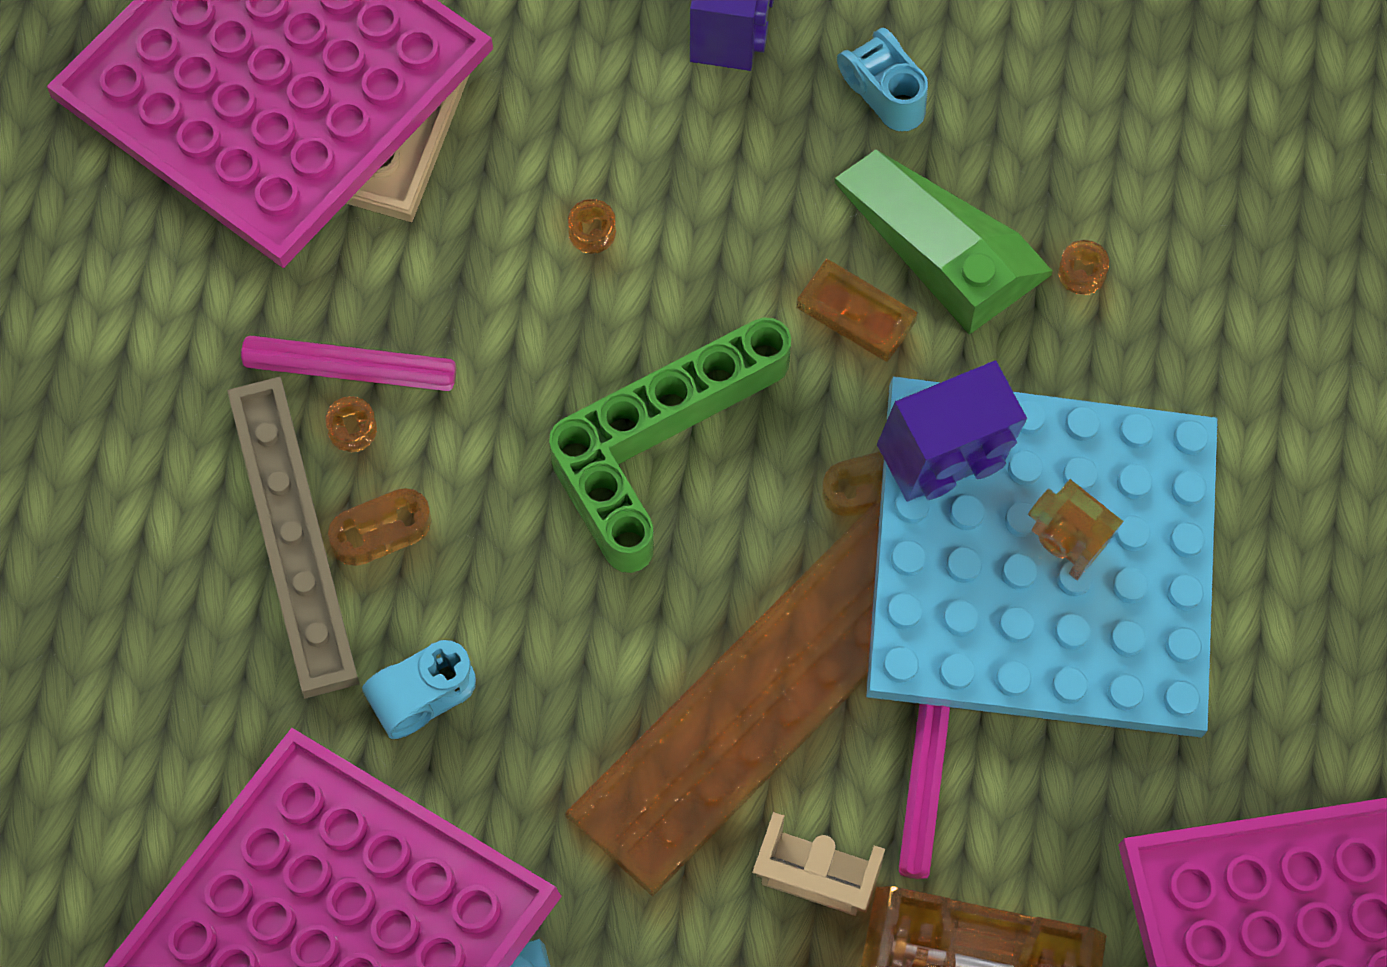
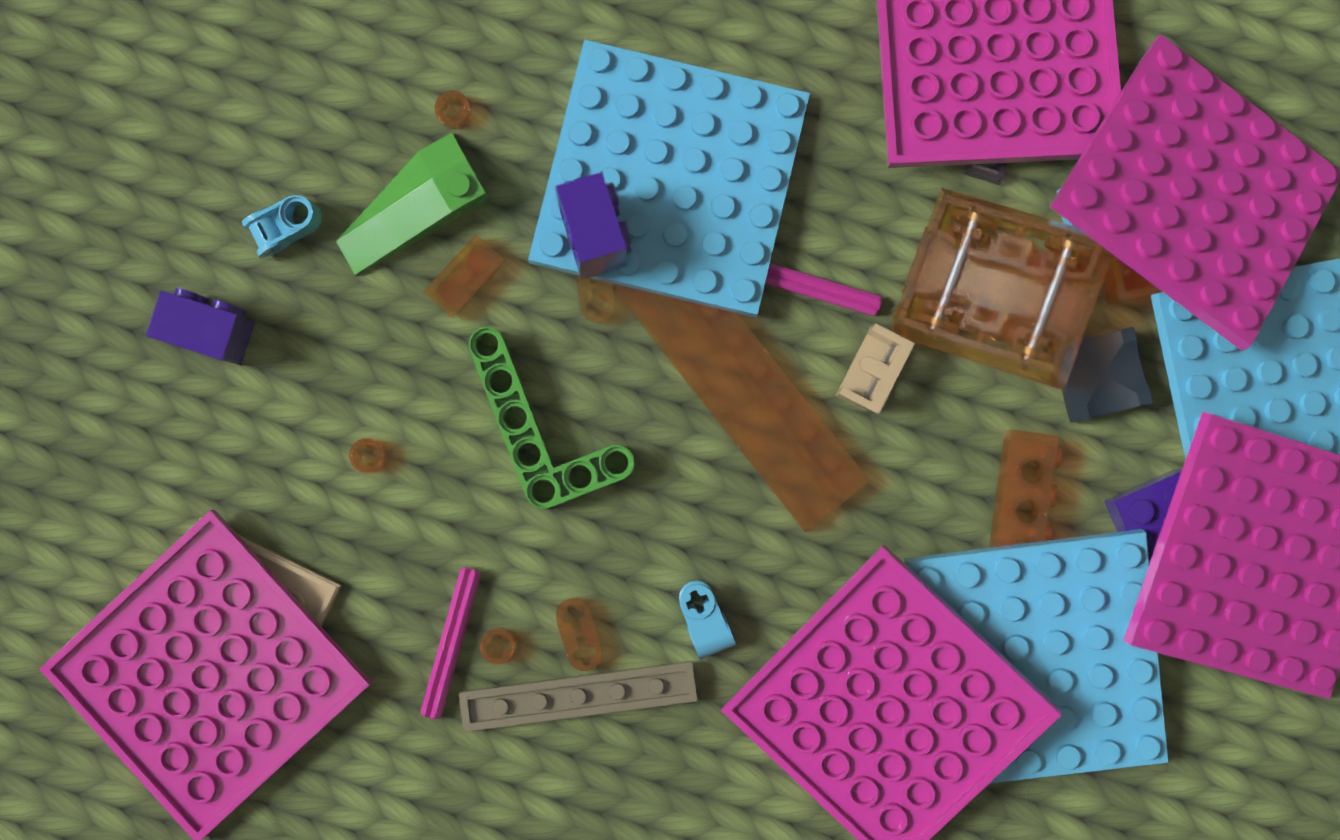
camera: 80 degrees left, 20 degrees up
clear orange brick [1028,479,1124,581] -> none

